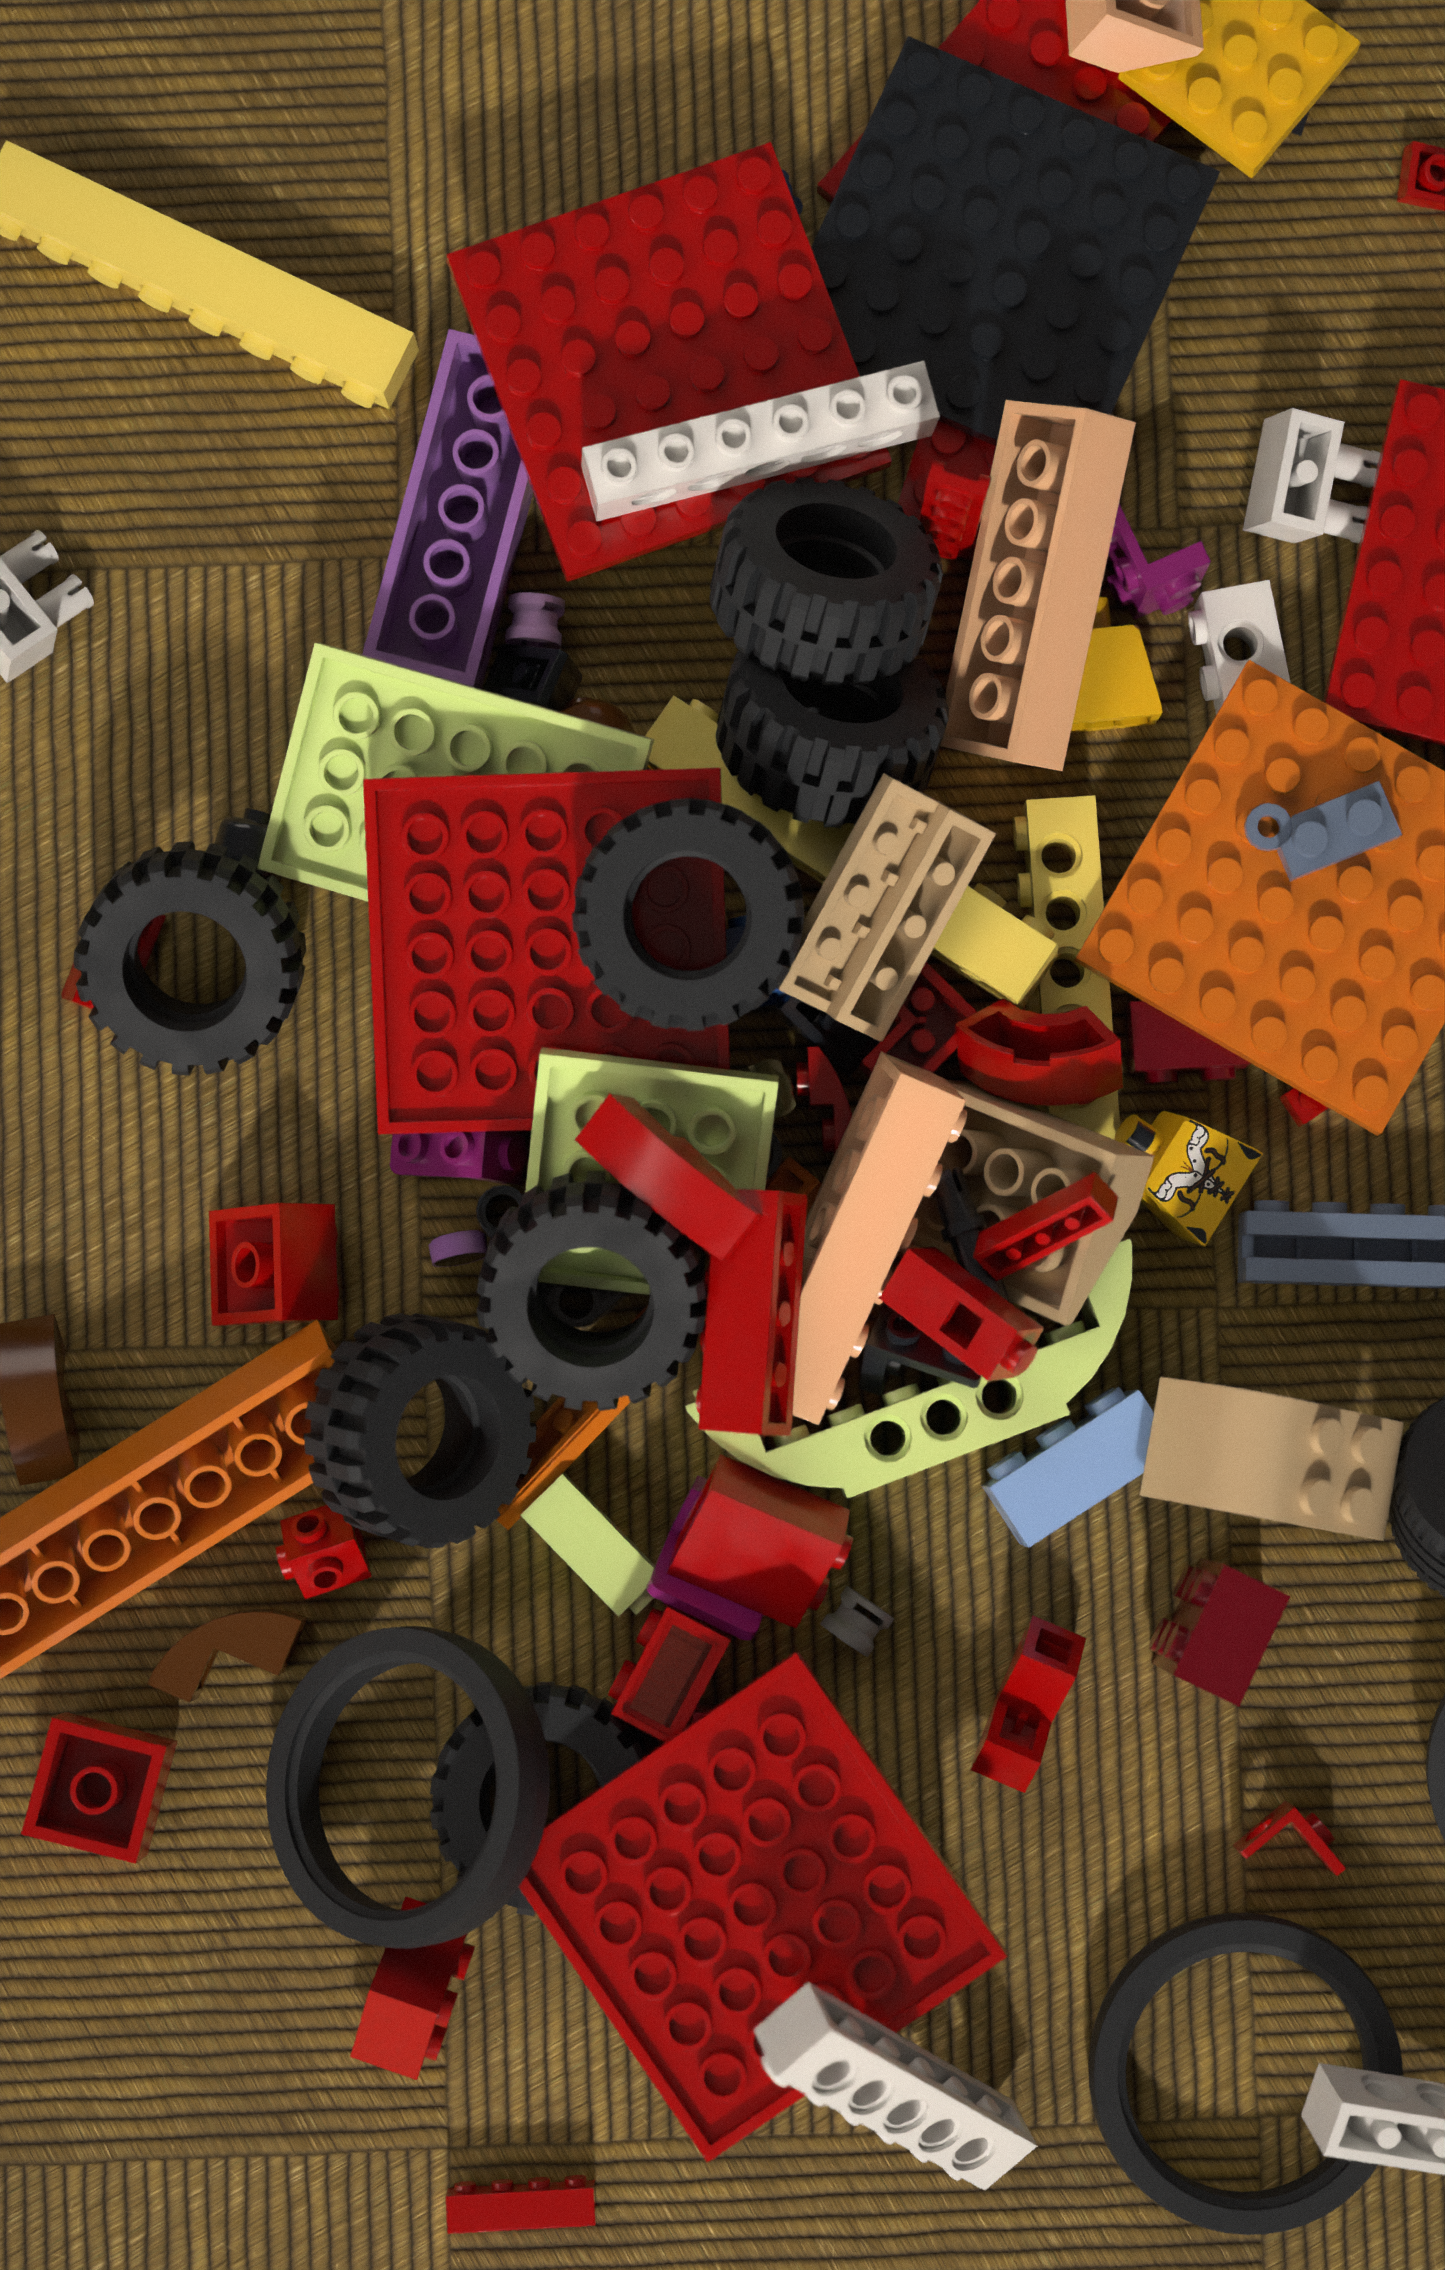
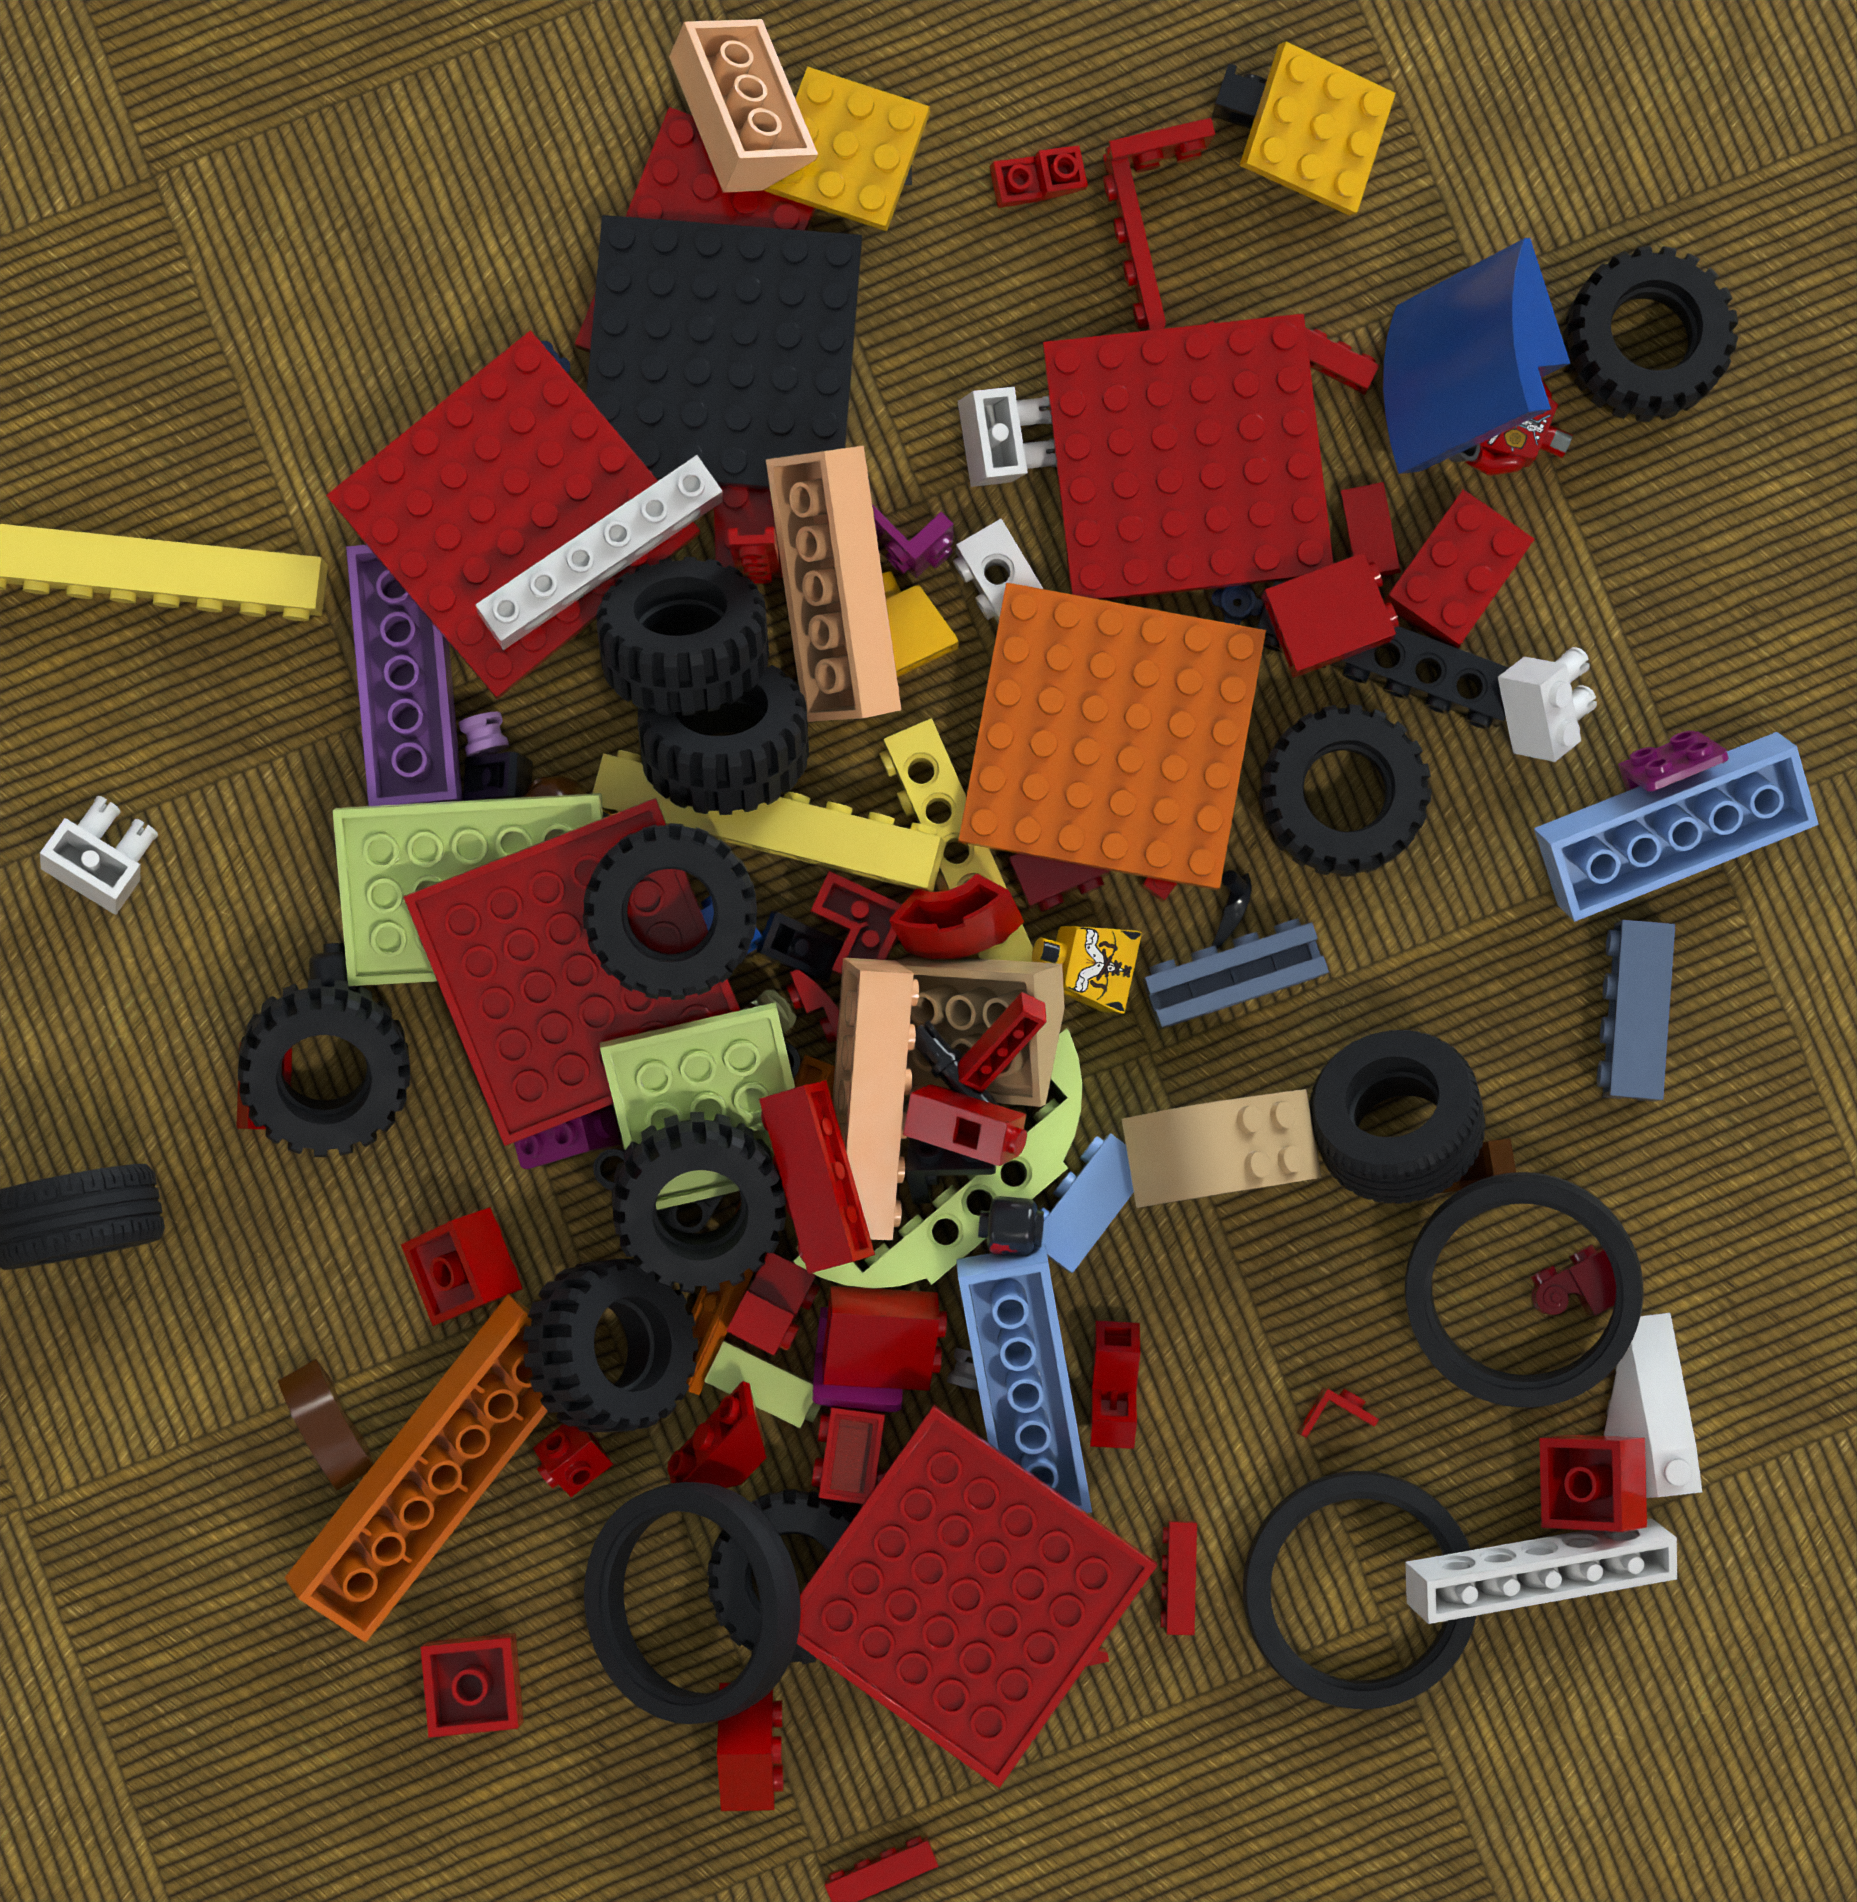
camera: 25 degrees left, 0 degrees up
reddish brown brick [147,1609,309,1703] -> none
medium lavender tile [428,1230,488,1267] -> none
red slope [575,1093,762,1261] -> none
white brick [754,1983,1037,2190] -> none
tan brick [777,773,996,1042] -> none
dark red brick [1149,1558,1291,1707] -> none
sand blue hinge [1244,781,1402,882] -> none
none -> red slope [667,1381,767,1488]
none -> red brick [726,1253,820,1355]
none -> light blue brick [956,1244,1092,1513]
none -> black head [978,1196,1044,1256]
none -> red piece [1160,1520,1197,1636]
none -> black bar [1211,870,1252,949]

